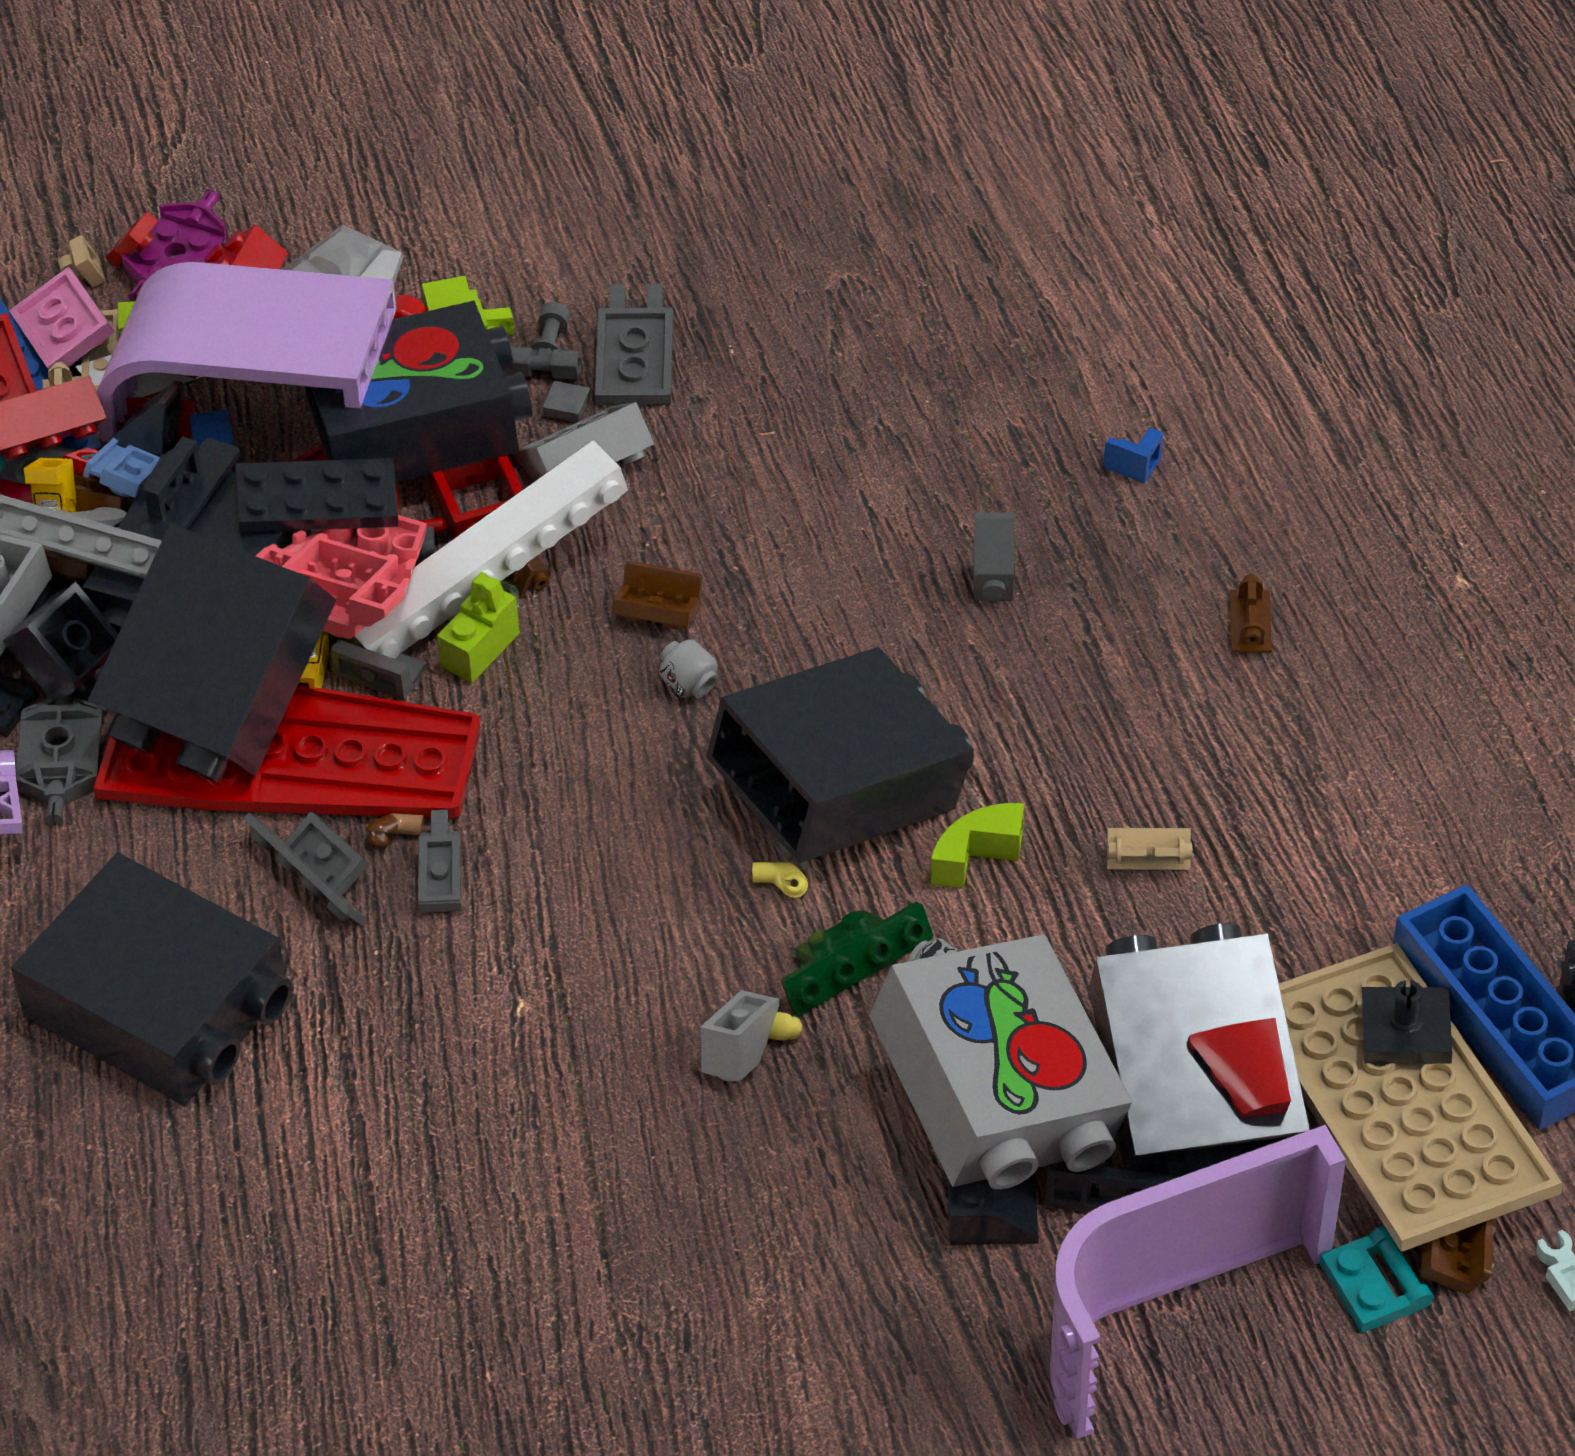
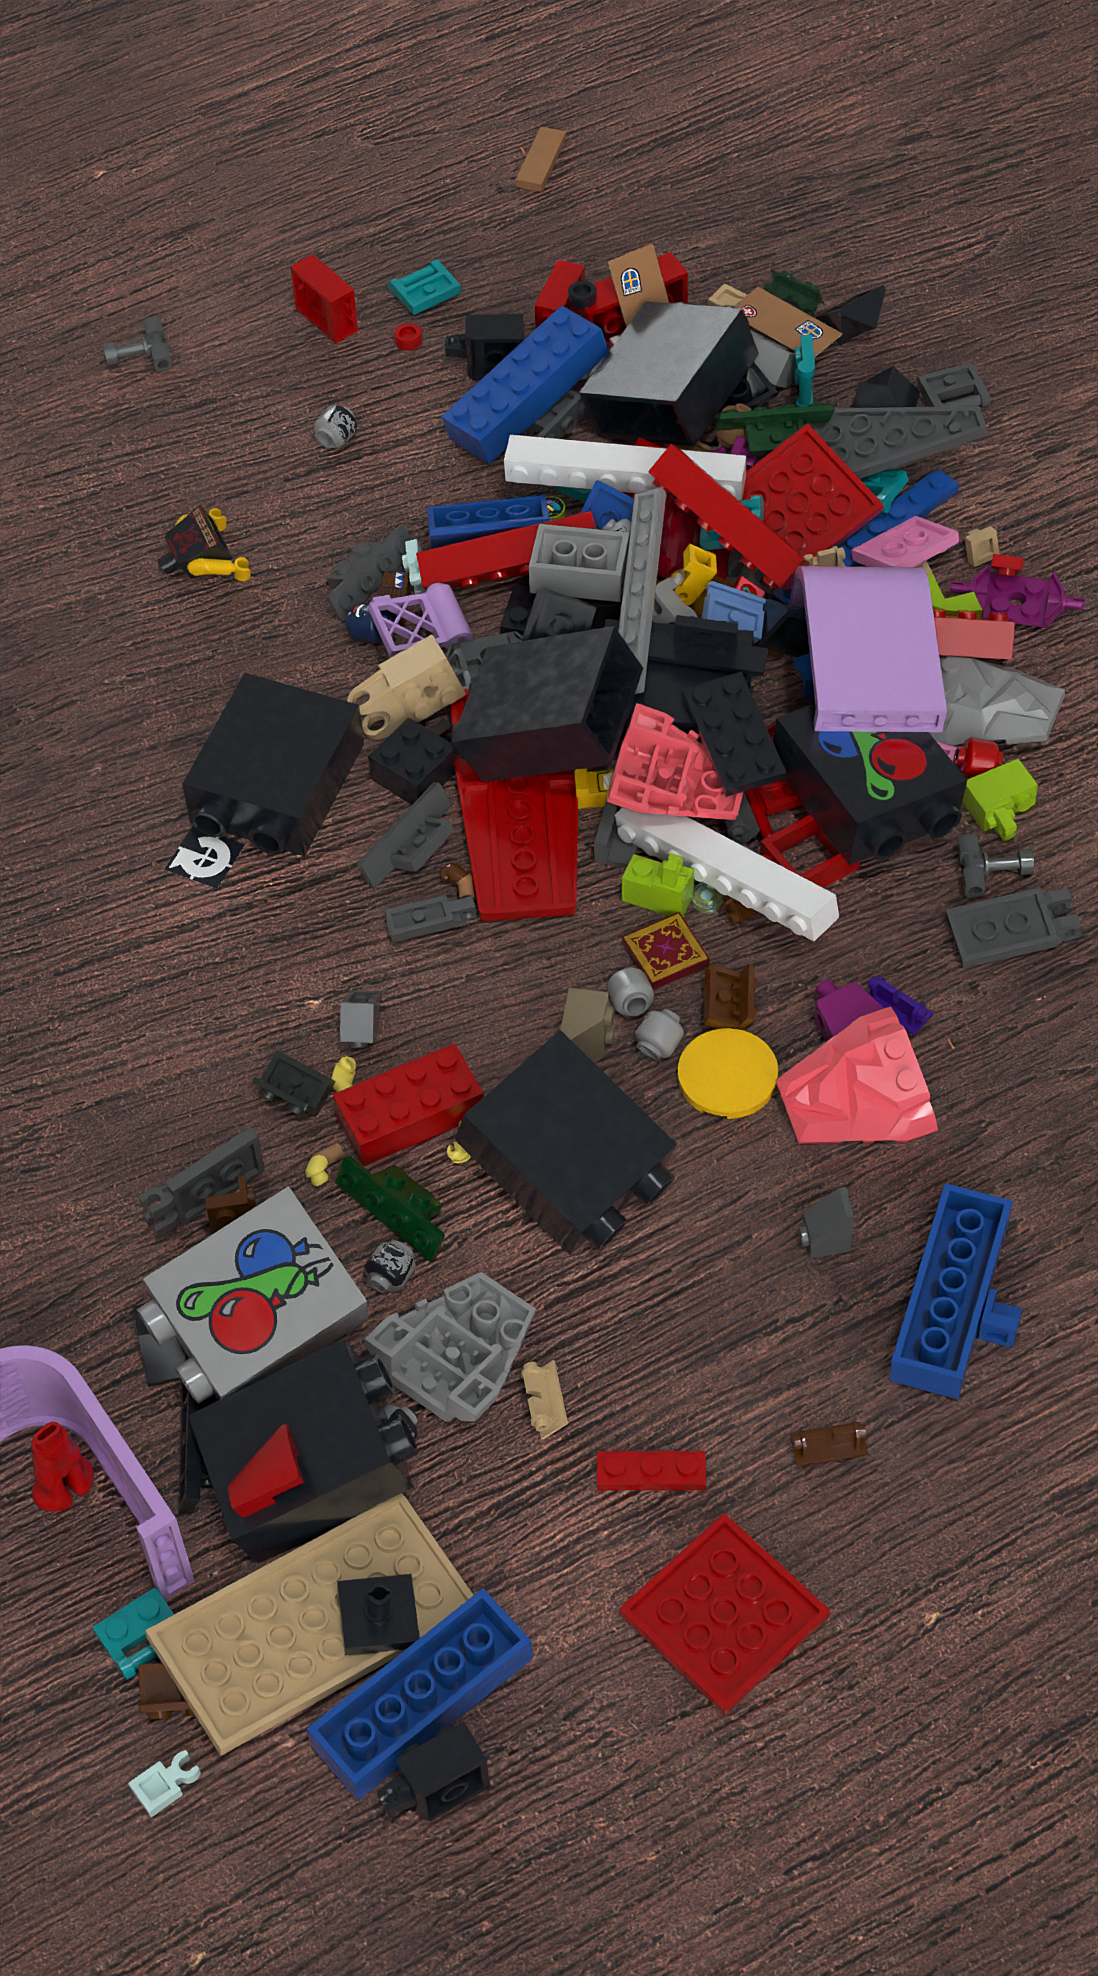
camera: 80 degrees right, 5 degrees up
light grey slope [514,402,654,482] -> none
flat silver tile [543,381,591,423] -> none
light grey slope [700,990,779,1082] -> none
lime brick [931,803,1025,888] -> none
none -> red piece [31,1421,94,1512]
none -> dark grey tile [139,1127,265,1238]
none -> sticker [164,826,246,889]
none -> reddish brown bracket [205,1175,258,1234]
none -> pearl dark grey bracket [252,1050,336,1117]
none -> light yellow arm [331,1056,357,1092]
none -> red brick [333,1043,484,1166]
none -> slope [340,990,382,1047]
none -> tan brick [347,634,467,740]
none -> light grey wedge [364,1272,536,1421]
none -> black hinge [368,717,458,805]
none -> dark tan slope [560,988,615,1063]
none -> red plate [597,1451,706,1490]
none -> light grey head [607,967,654,1016]
none -> red plate [619,1513,831,1715]
none -> tile [622,912,710,990]
none -> yellow tile [678,1028,778,1119]
none -> coral wedge [776,1006,938,1144]
none -> magenta torso [814,979,884,1042]
none -> dark purple hinge [867,976,934,1036]
none -> blue brick [889,1183,1013,1400]

